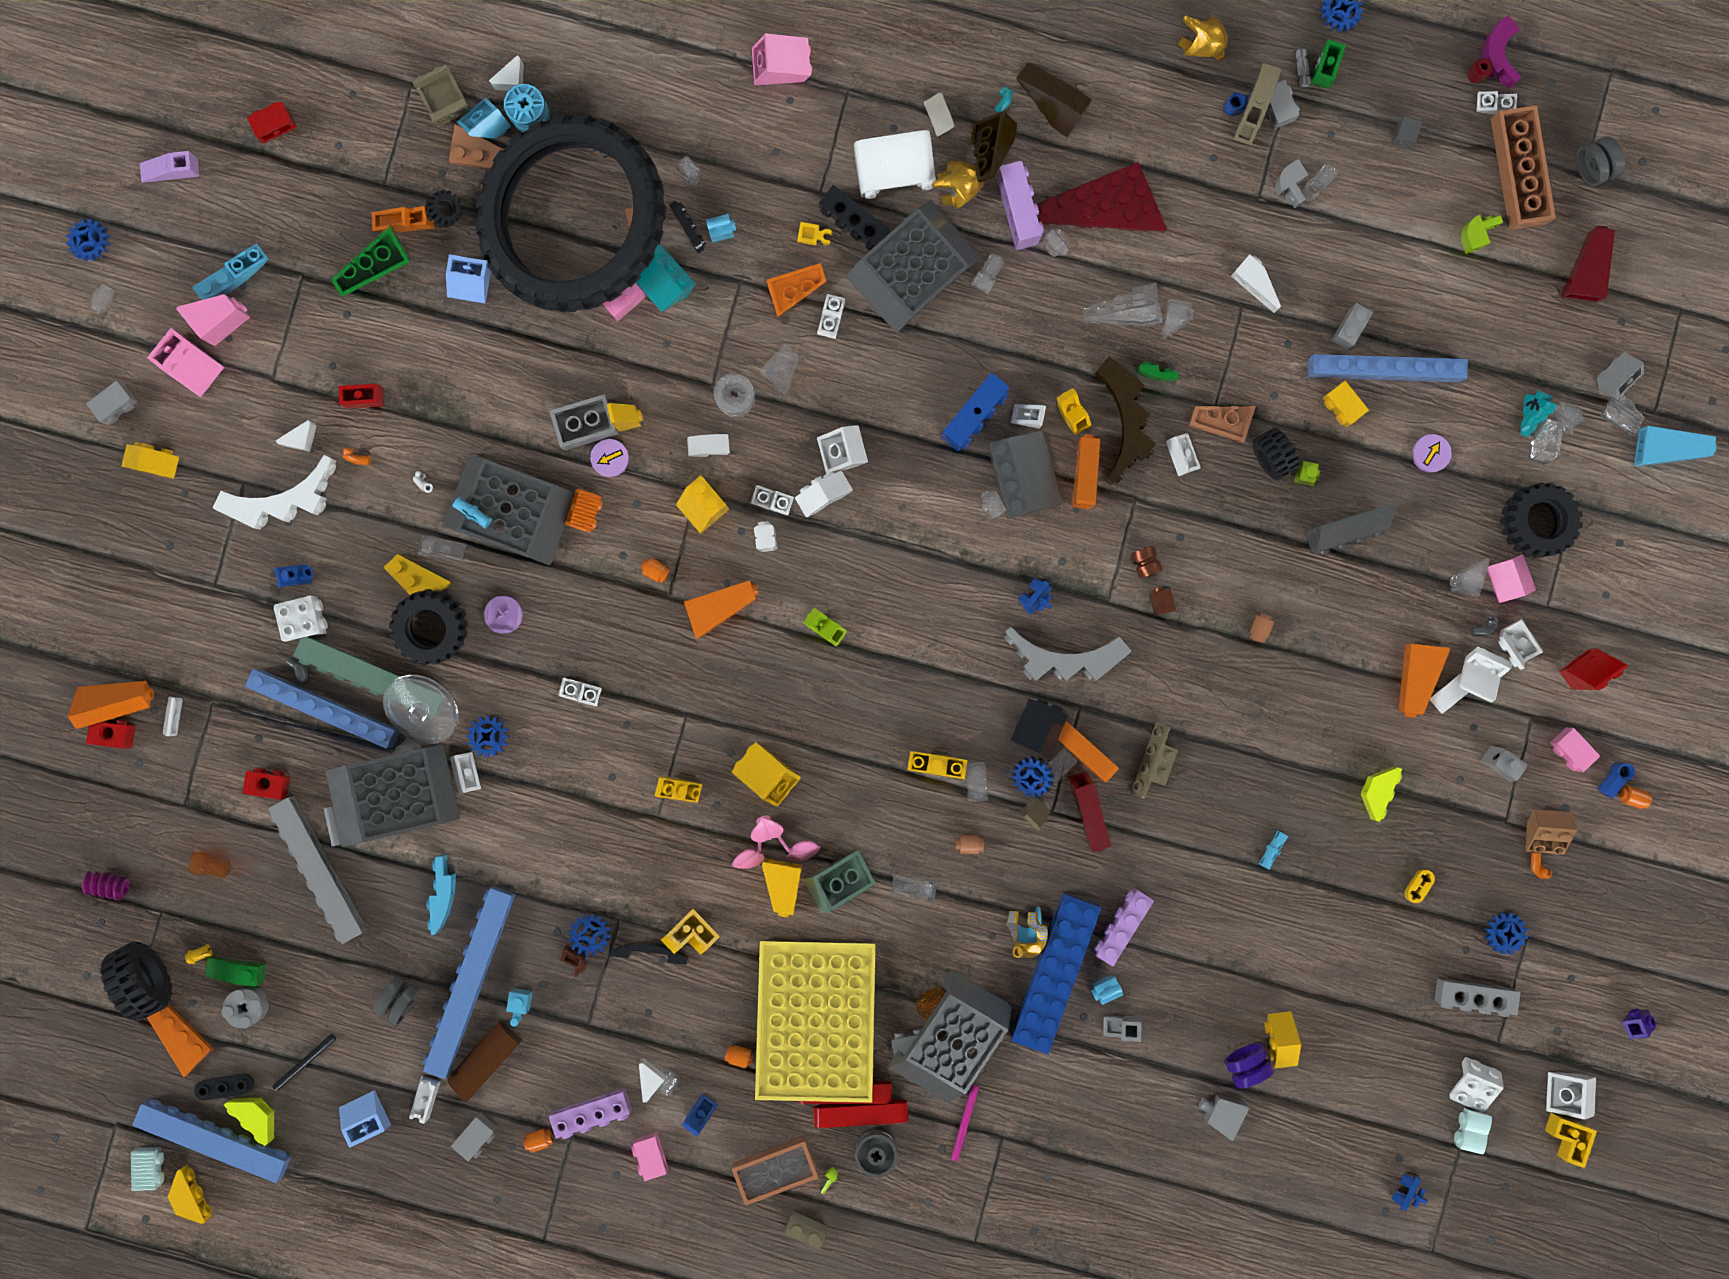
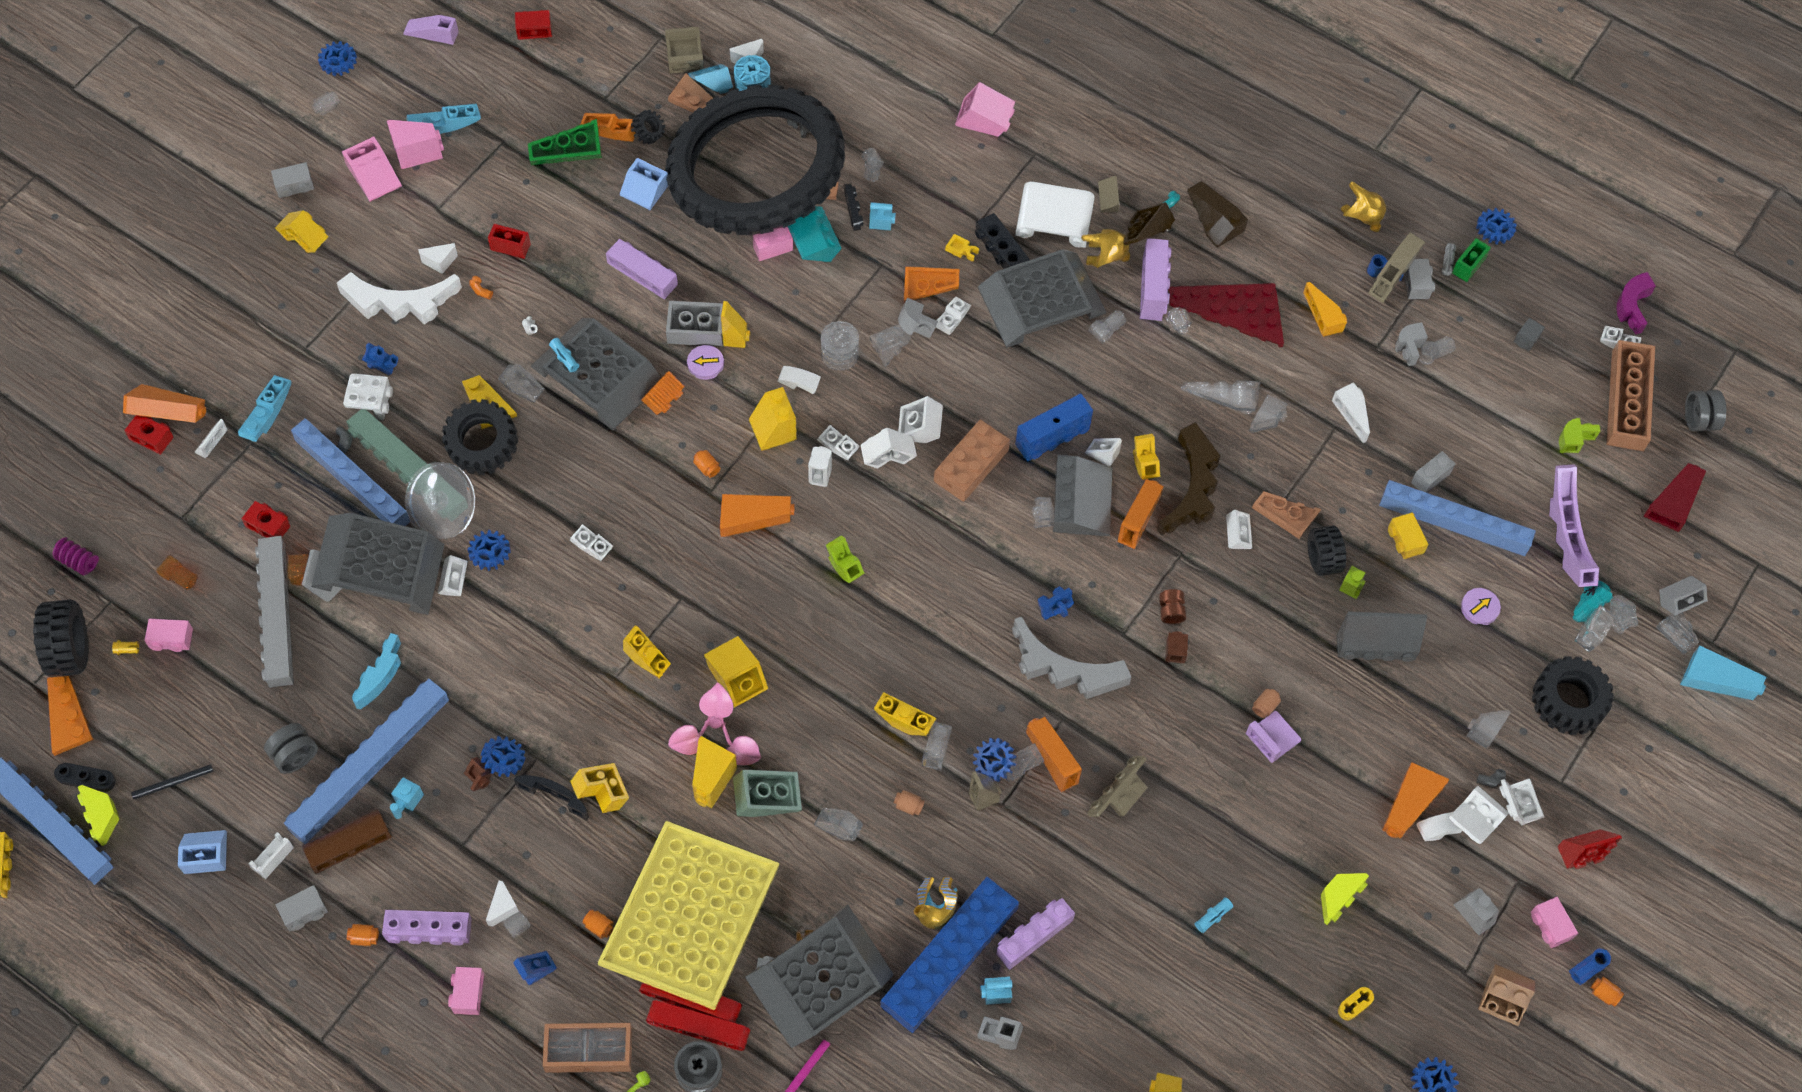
camera: 20 degrees right, 25 degrees down
green slope [205,957,266,987] -> none
light grey brick [222,986,269,1028] -> none
lavender tile [484,596,523,634] -> none
black brick [1011,698,1069,758] -> none
dark red slope [1068,771,1111,852] -> none
green slope [1136,362,1179,382] -> none
dark red brick [1467,58,1493,83] -> none
bright pink slope [1486,554,1536,603] -> none
orange arm [1531,852,1552,879] -> none
none -> bright pink brick [144,619,193,652]
none -> medium azure slope [238,375,291,442]
none -> clear orange brick [288,554,309,586]
none -> lavender brick [606,239,678,299]
none -> light grey brick [898,298,938,338]
none -> nougat brick [934,419,1010,502]
none -> lavender bracket [1246,711,1301,763]
none -> light orange slope [1303,282,1347,337]
none -> lavender arch [1549,464,1599,587]

